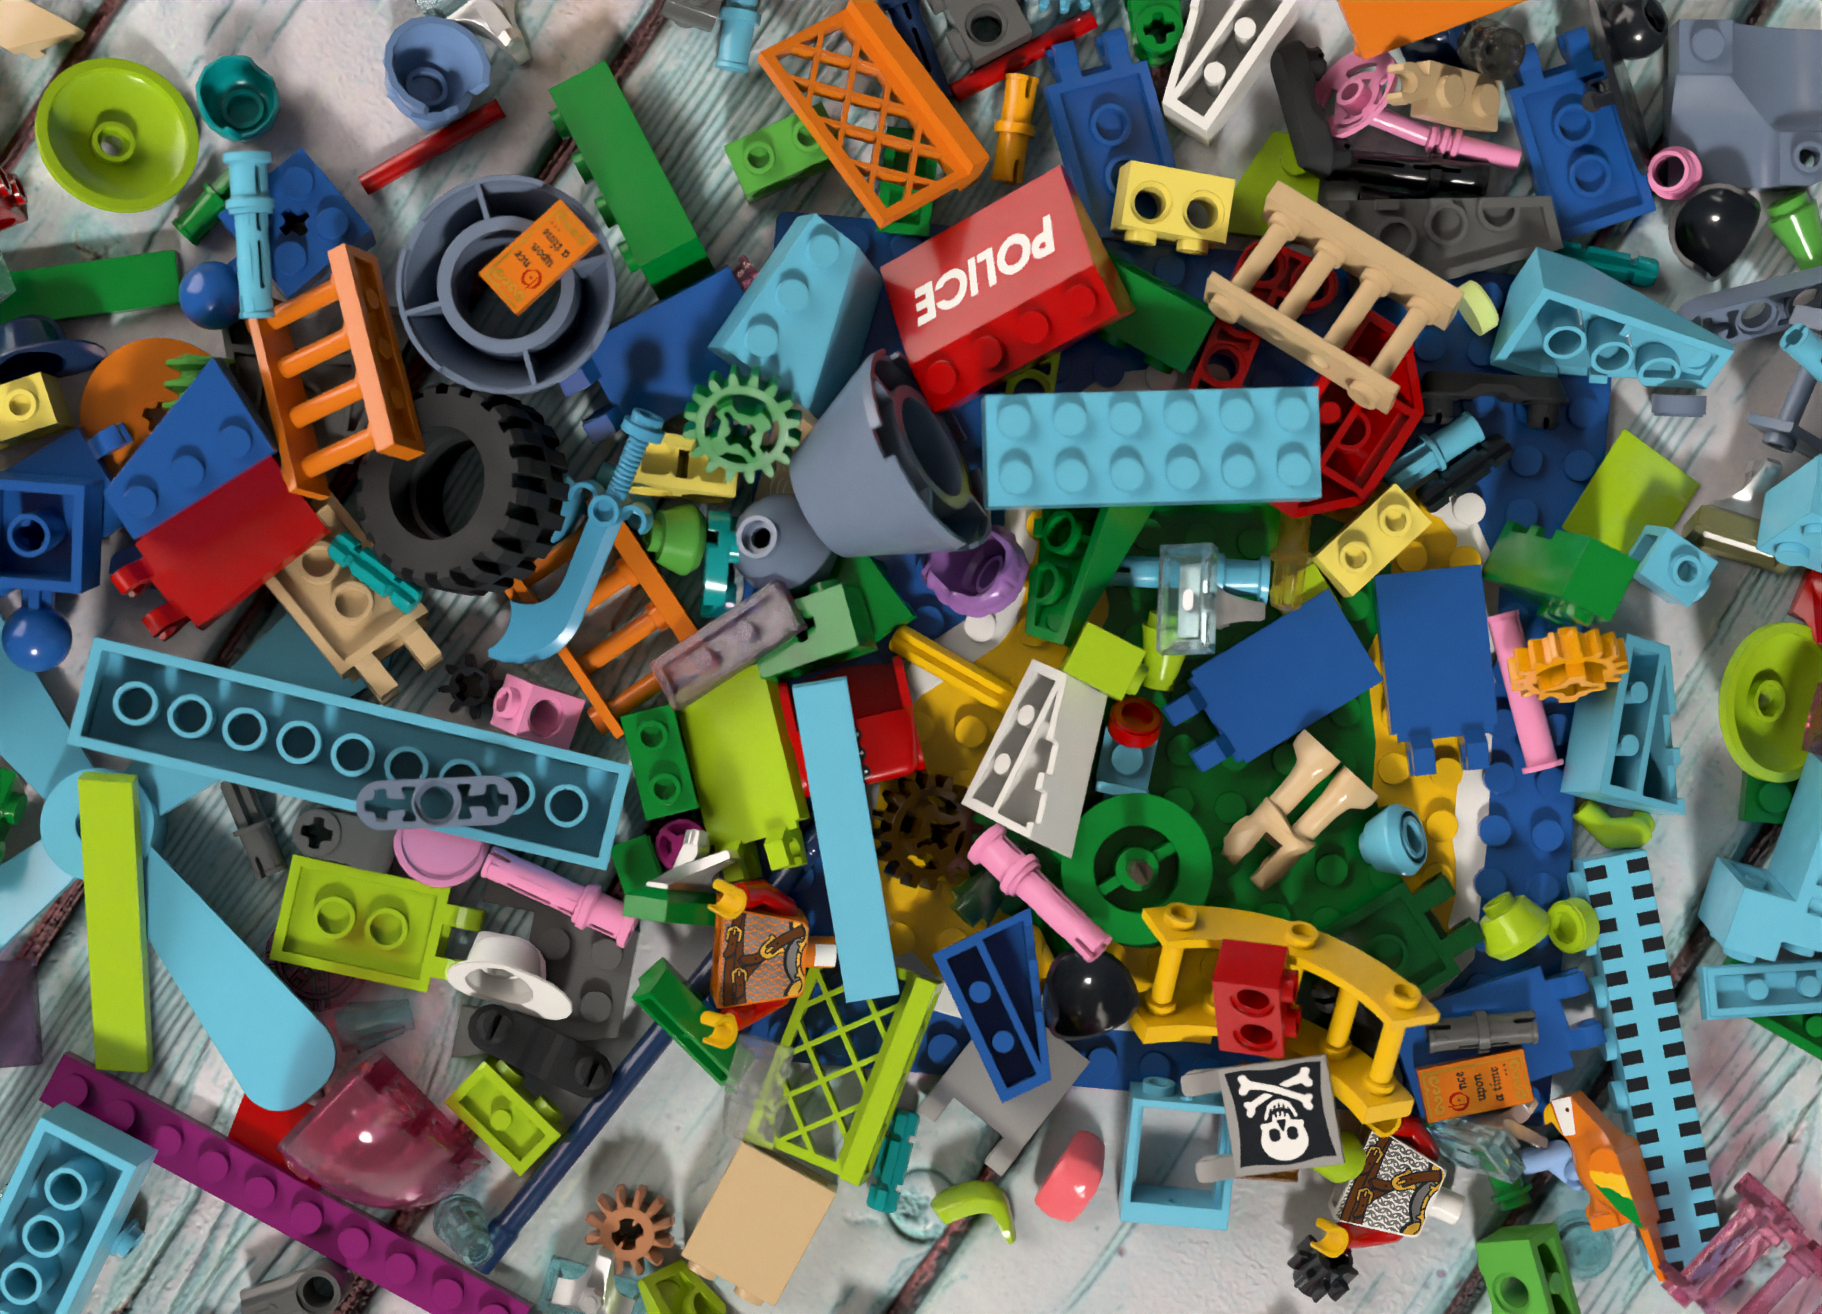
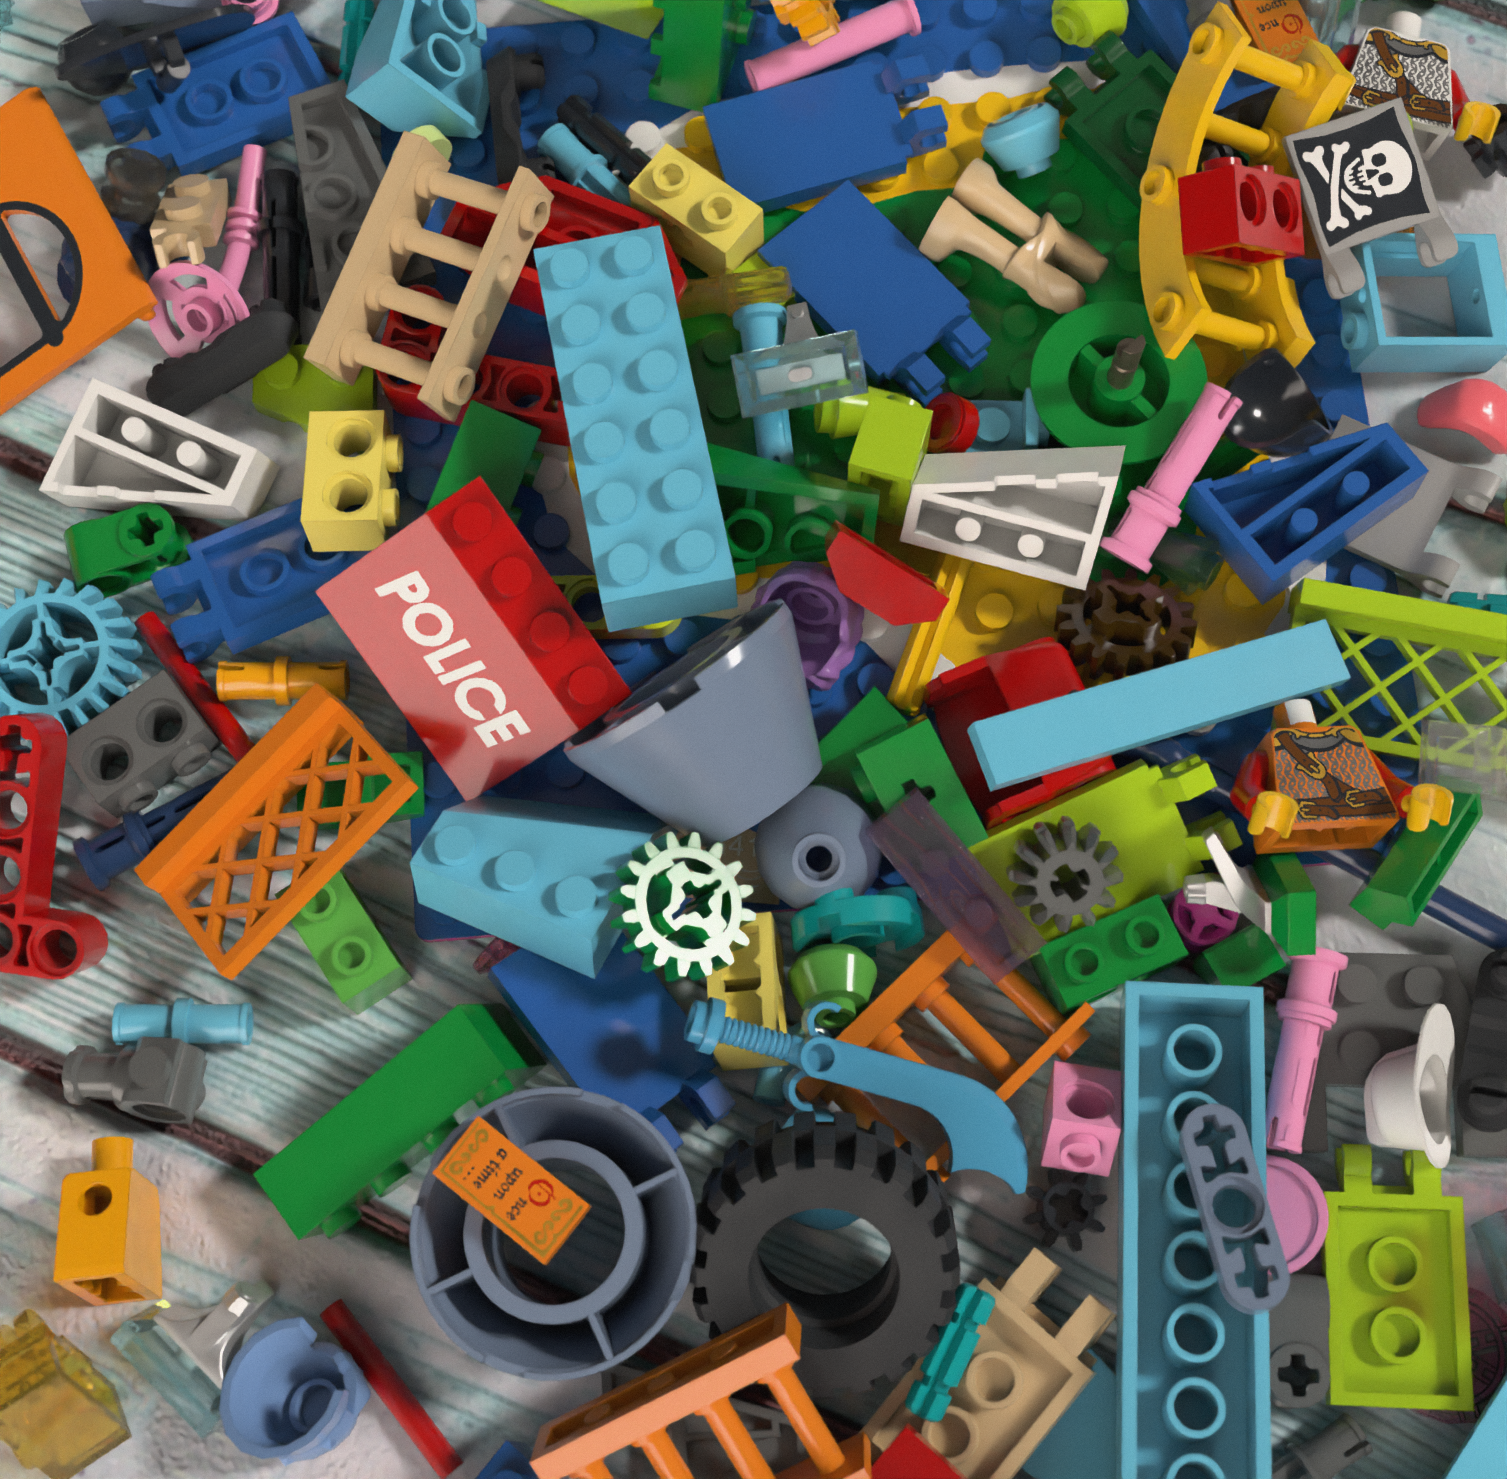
camera: 90 degrees left, 15 degrees down
none -> red slope [825,520,950,626]
none -> dark grey gear [1006,816,1123,933]

